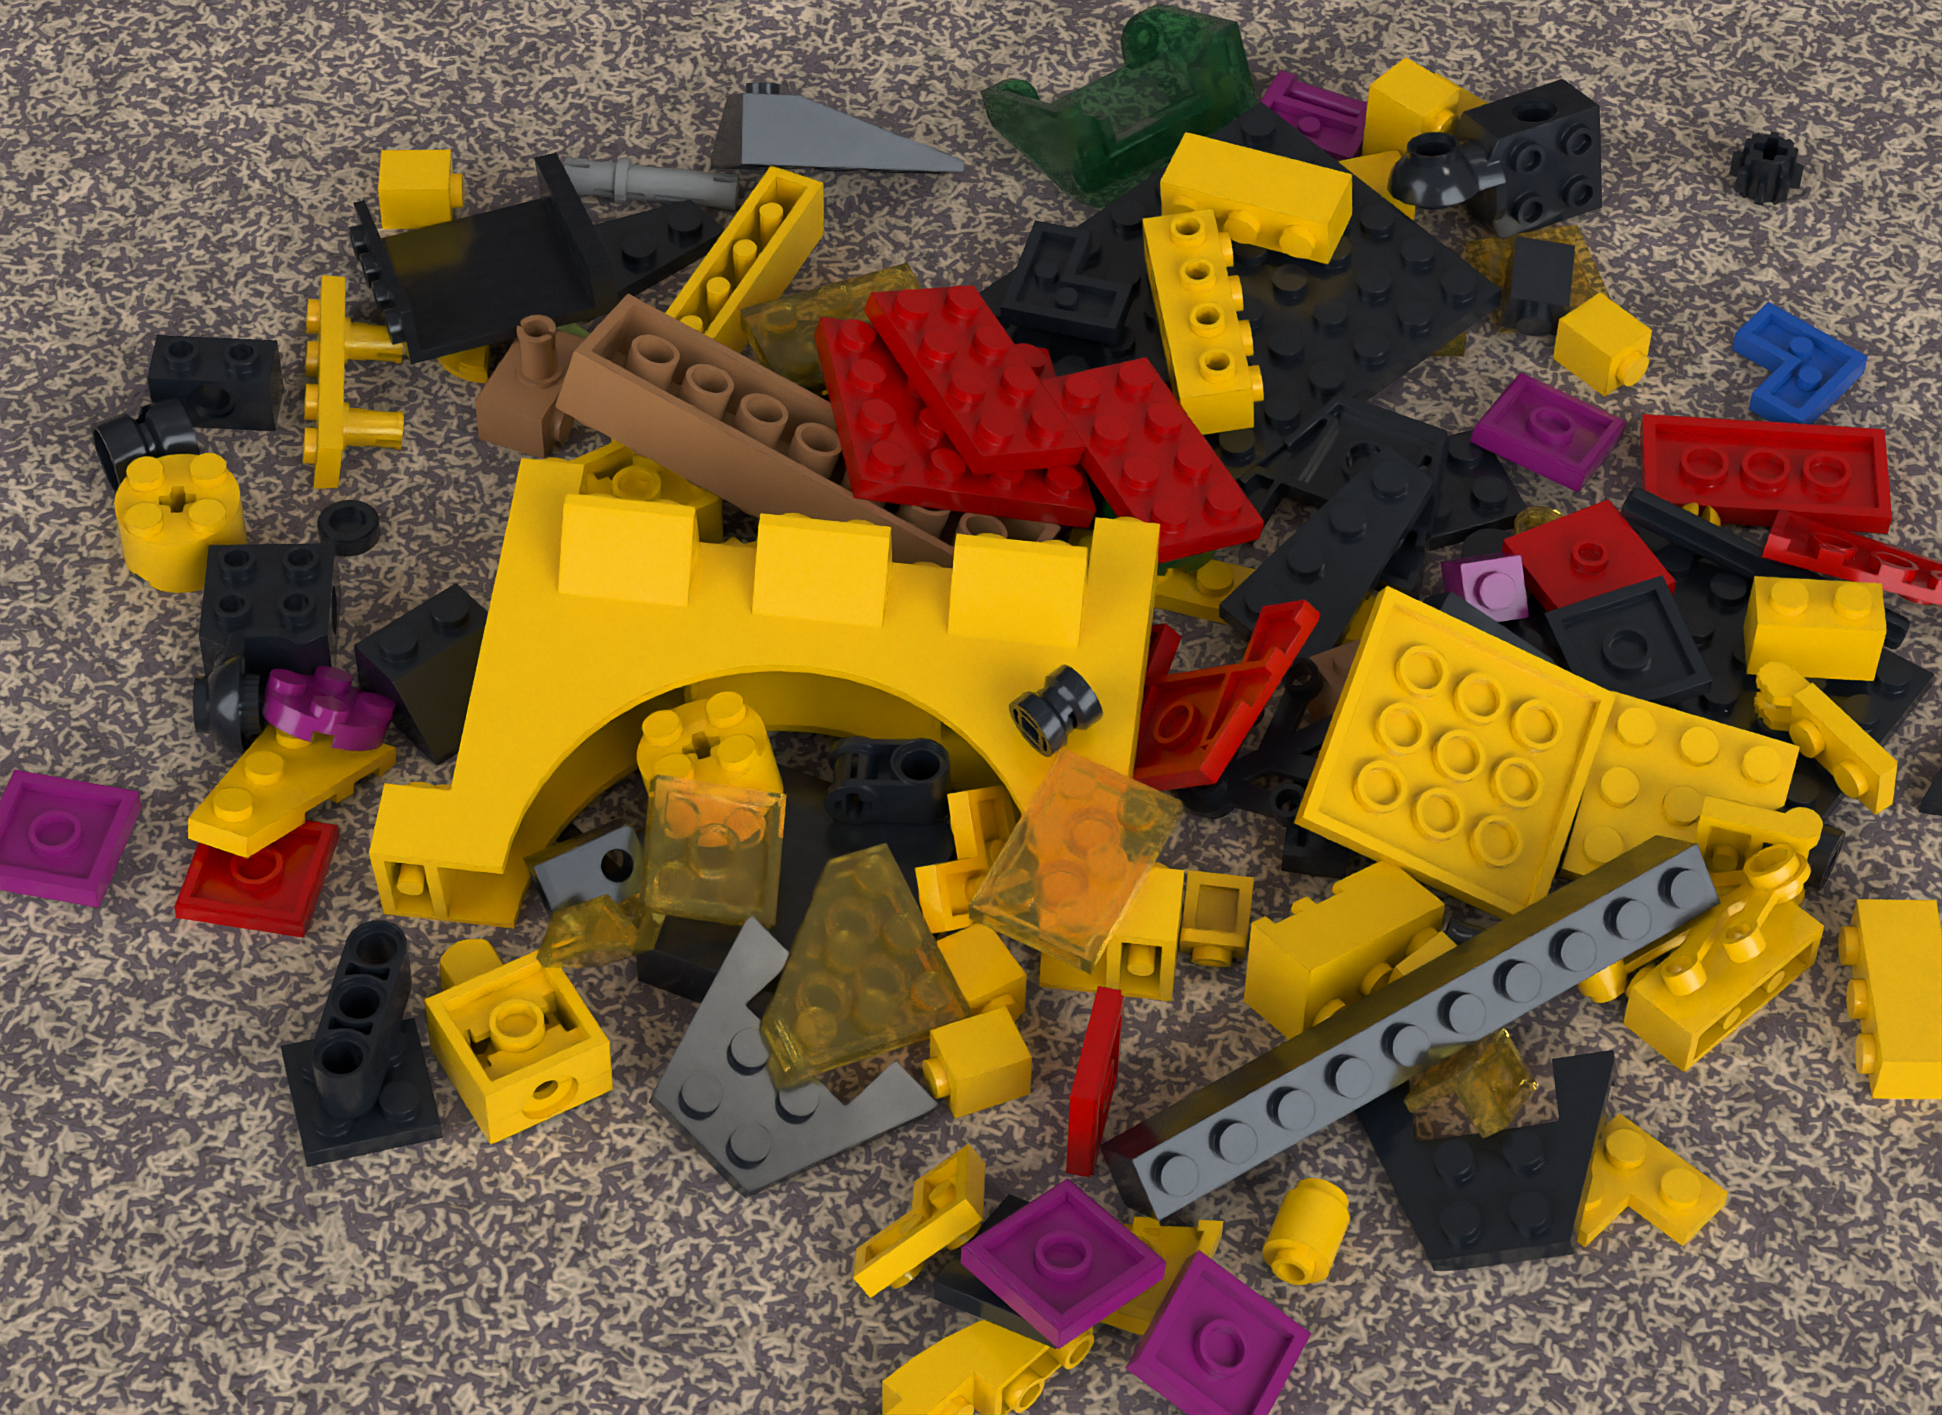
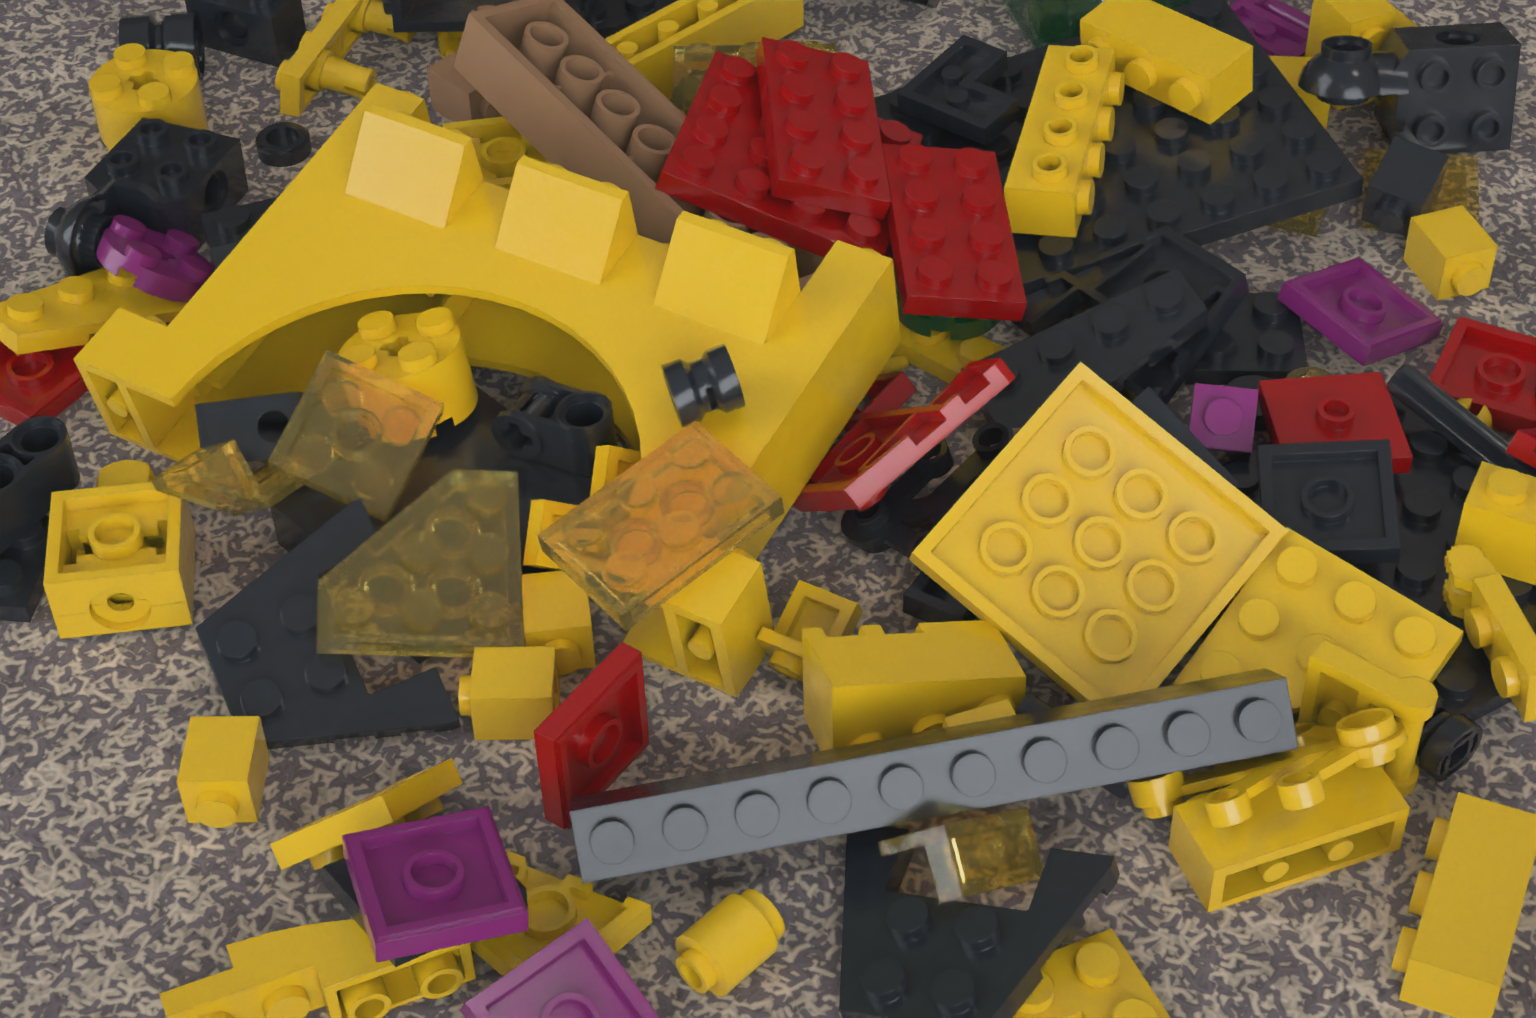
camera: 25 degrees right, 5 degrees down
none -> yellow brick [176,716,270,828]

